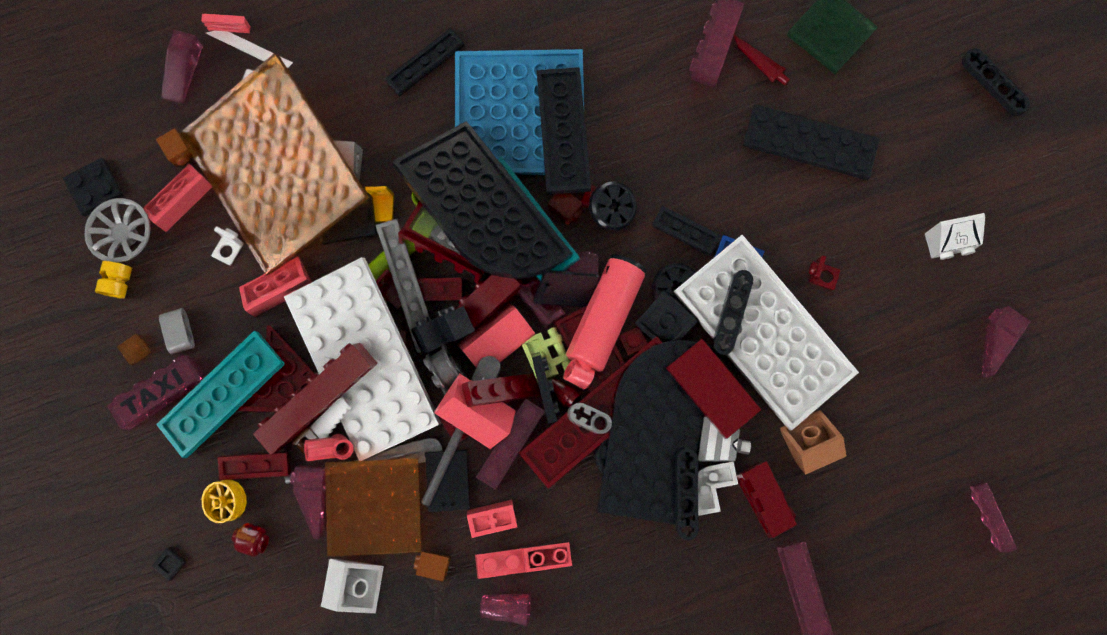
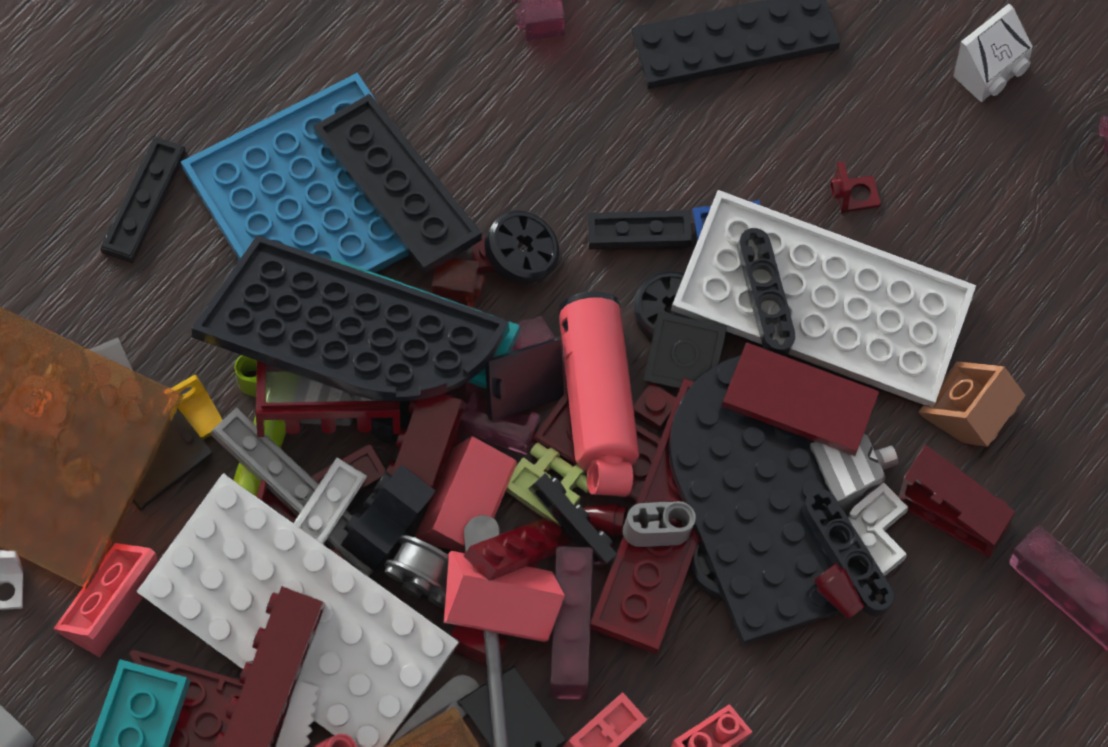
camera: 30 degrees left, 15 degrees down
none -> white tile [294,458,367,545]
none -> dark red cone [813,563,865,619]

